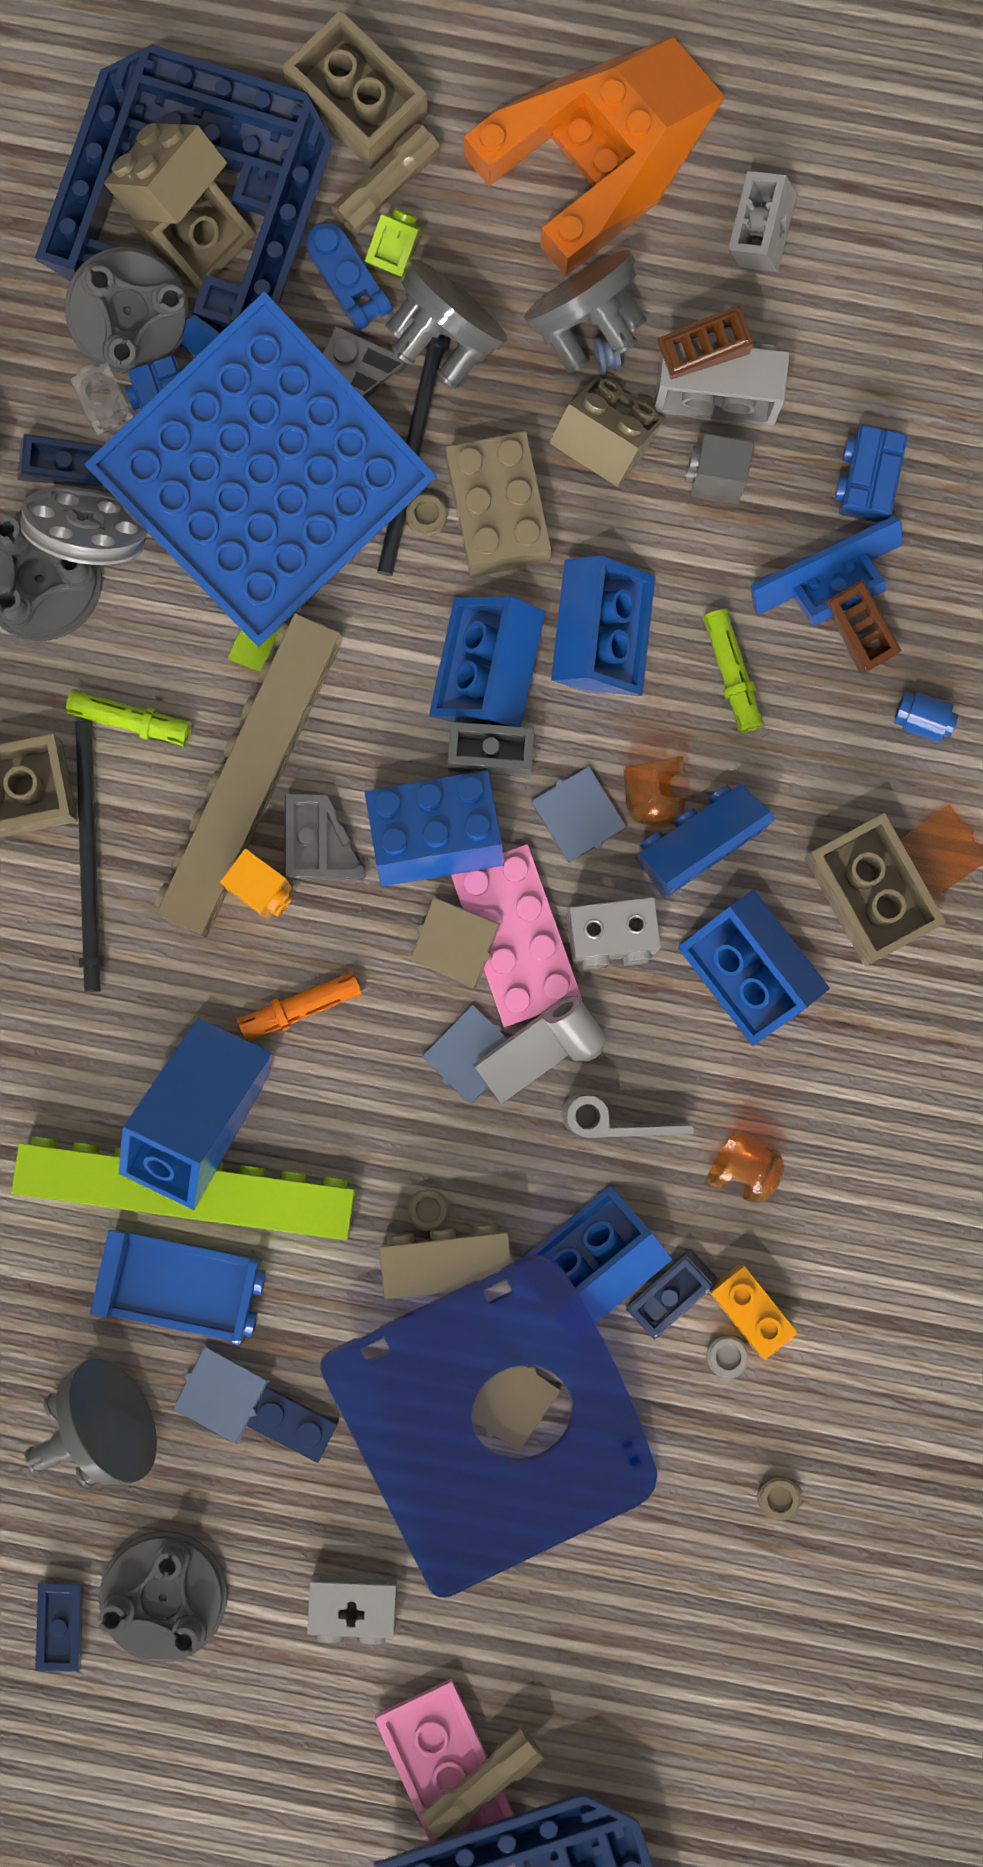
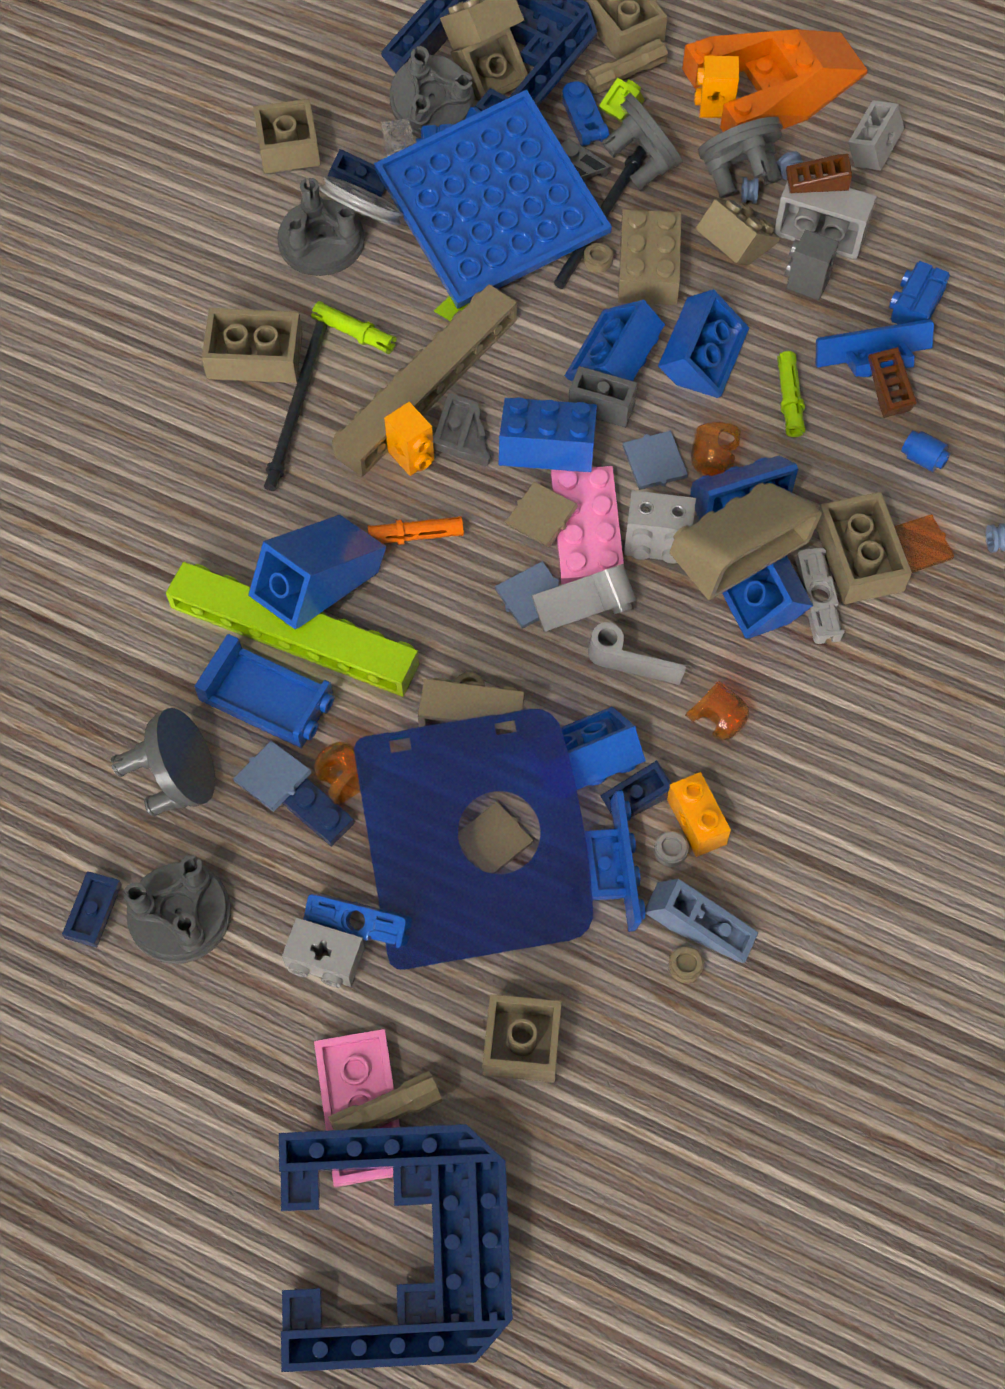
camera: 20 degrees right, 20 degrees down
none -> blue piece [303,893,412,948]
none -> clear orange helmet [314,742,374,805]
none -> dark tan brick [482,994,562,1083]
none -> blue bracket [581,790,645,932]
none -> sand blue slope [645,878,758,963]
none -> dark tan windscreen [669,483,822,600]
none -> light orange brick [694,56,739,118]
none -> sand blue bush [777,151,804,180]
none -> light grey piece [796,548,845,644]

